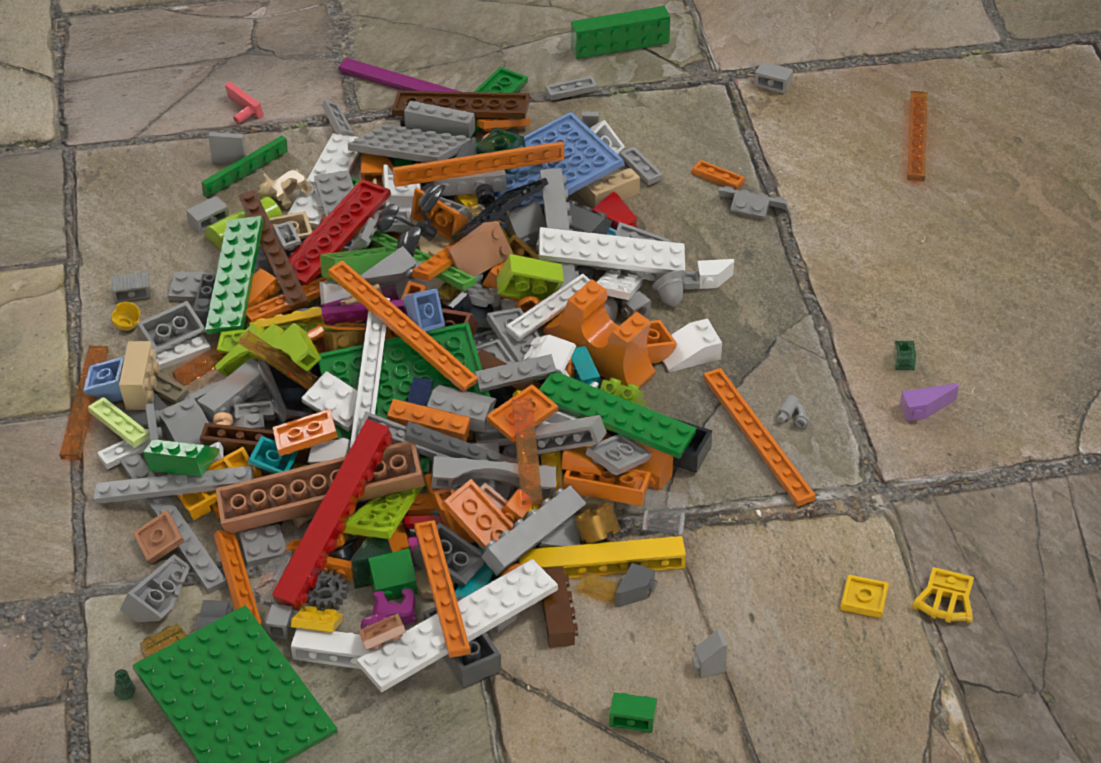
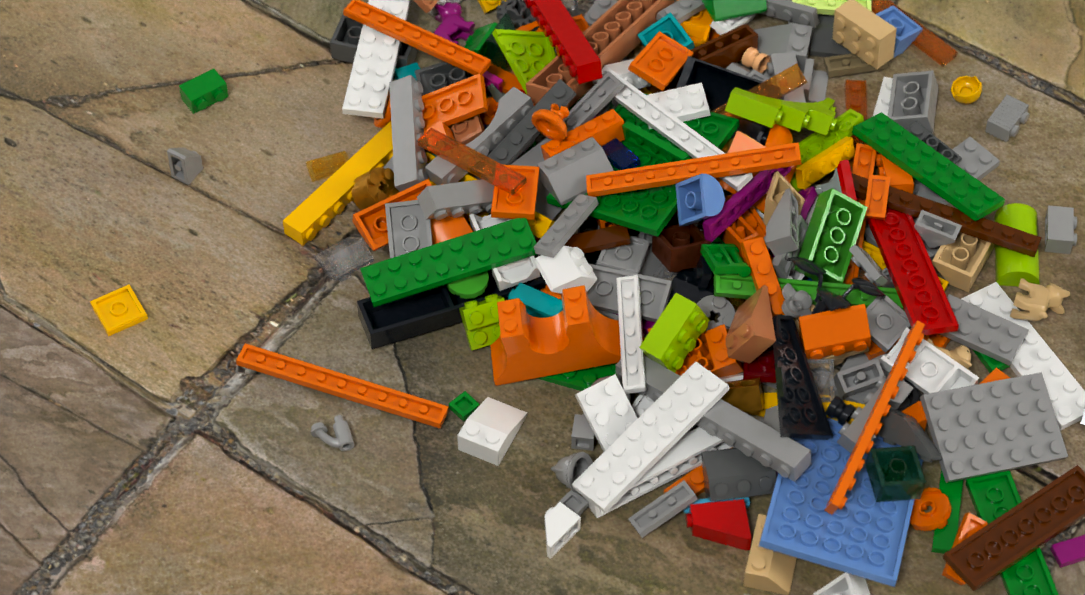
camera: 135 degrees right, 10 degrees up
light grey brick [404,101,475,138] -> none
reddish brown brick [541,567,578,648] -> none
dark grey slope [615,563,657,607] -> none
orange brick [647,320,677,363] -> none
clear green brick [893,341,916,370] -> none
medium lavender slope [900,383,959,421] -> none
yellow plate [912,567,974,623] -> none
none -> green plate [449,391,480,422]
none -> orange hair [531,103,569,141]
none -> green plate [622,121,690,163]
none -> green plate [700,244,751,277]
none -> light grey plate [781,283,812,318]
none -> red piece [815,159,857,201]
none -> orange plate [864,174,891,220]

